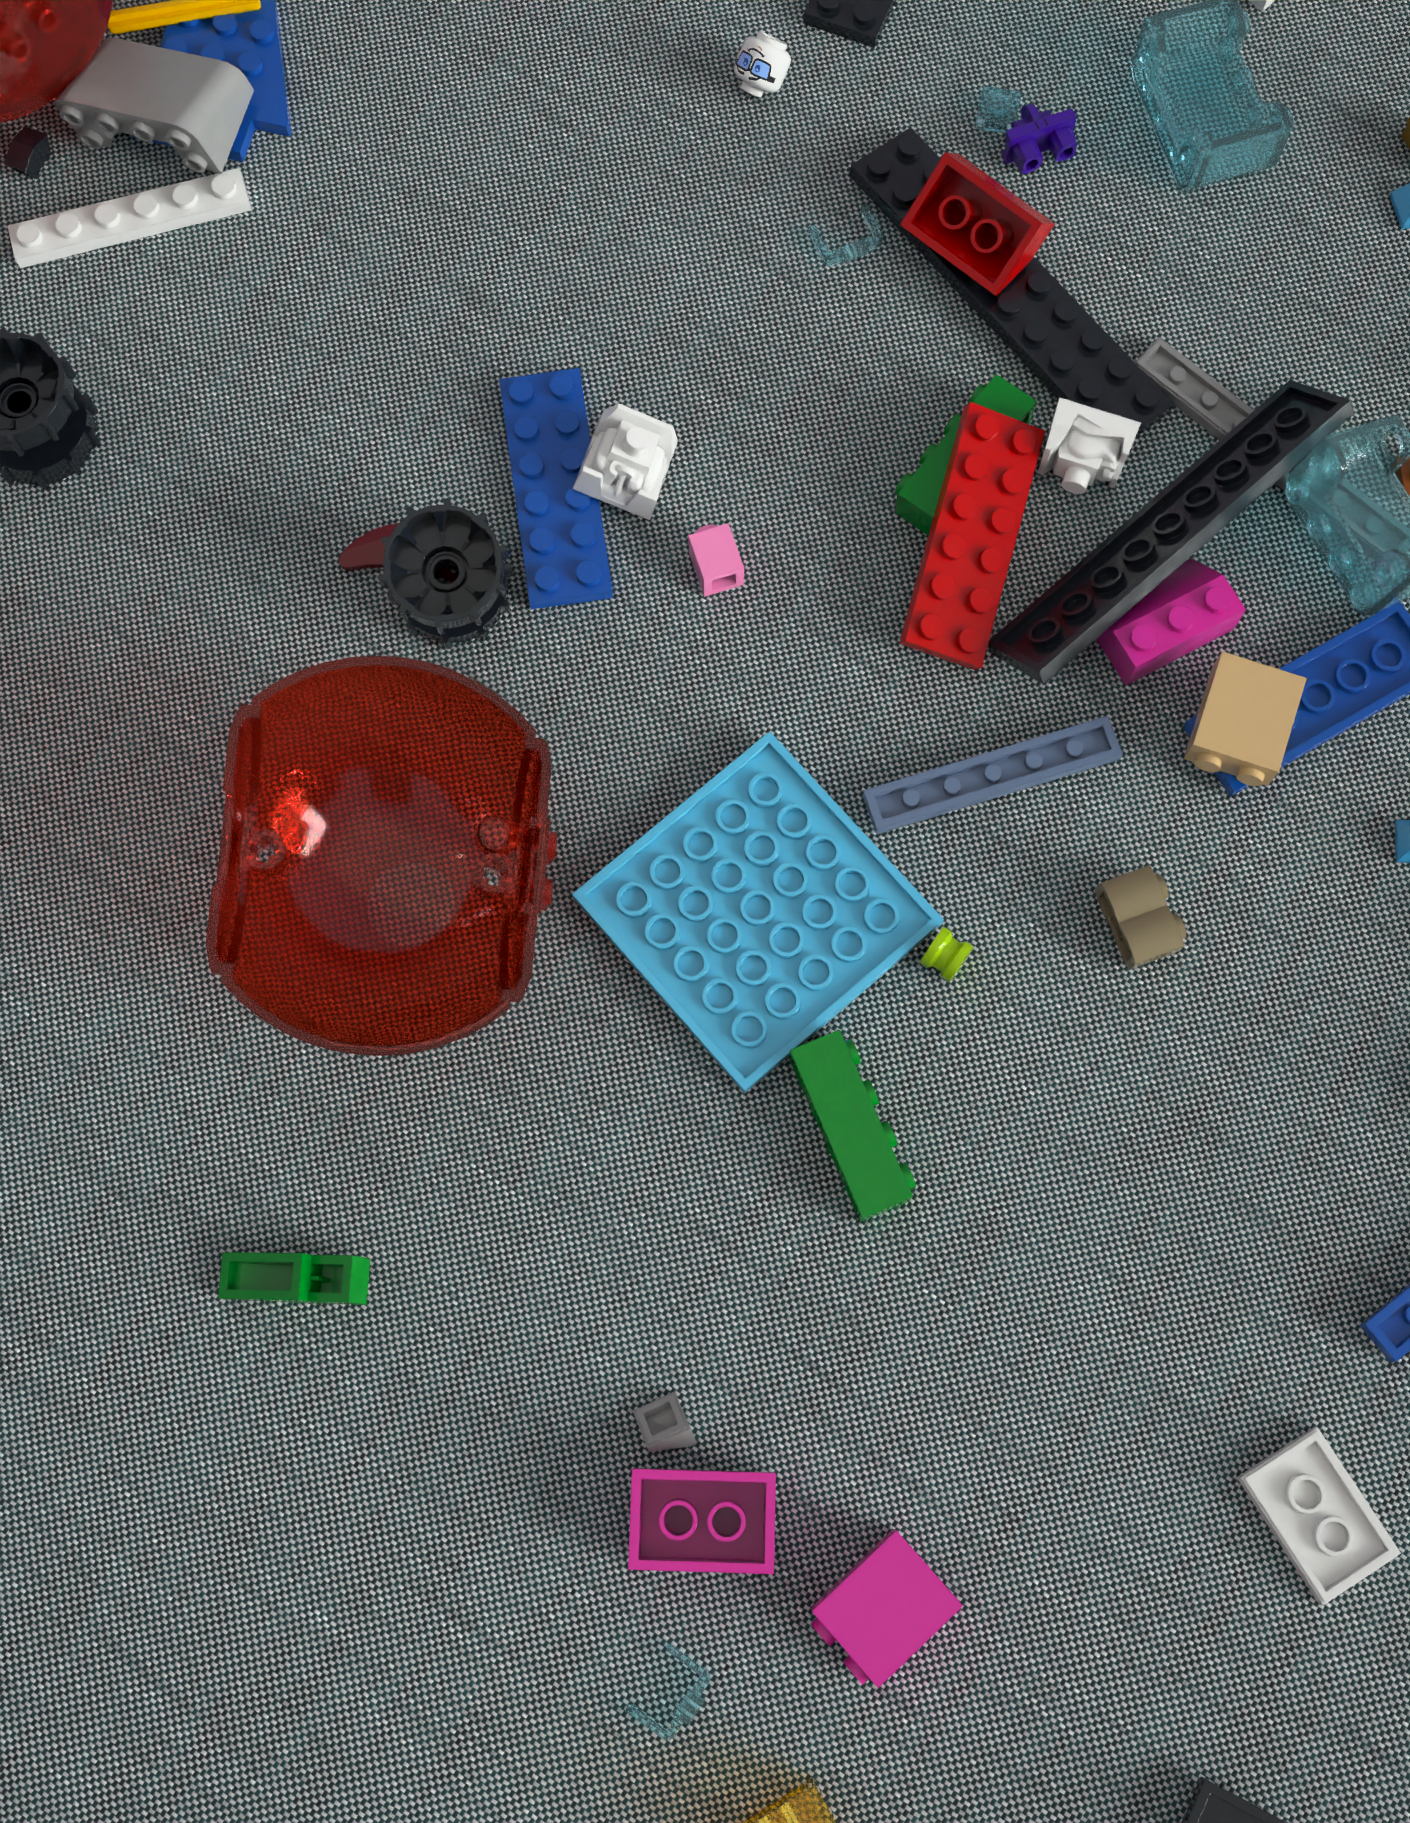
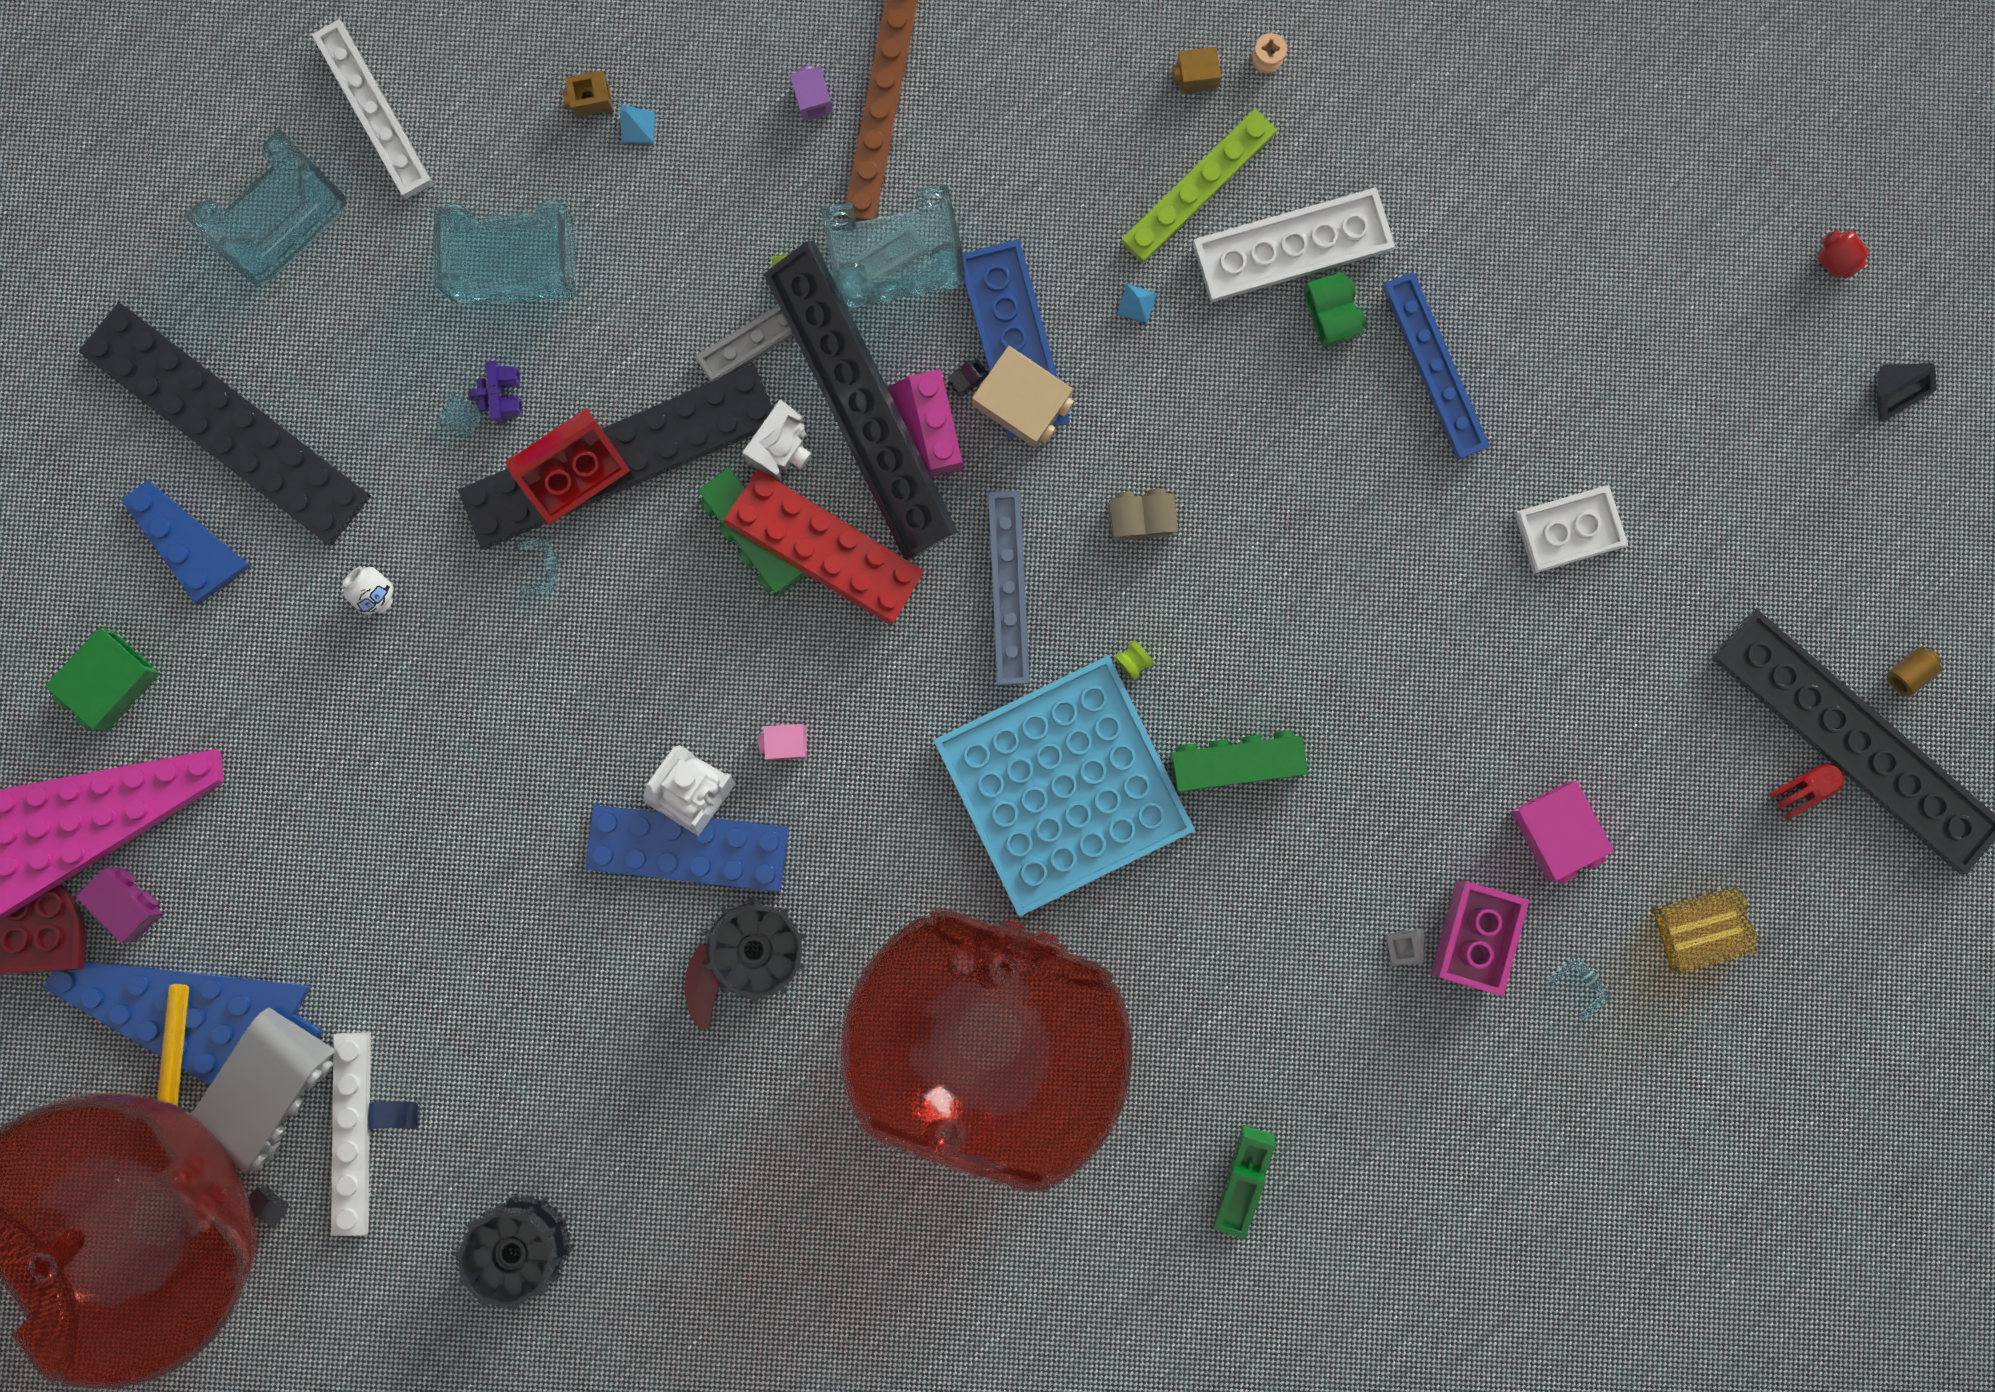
camera: 80 degrees left, 10 degrees up
none -> dark blue sticker [369,1101,418,1130]
none -> black piece [948,359,988,397]

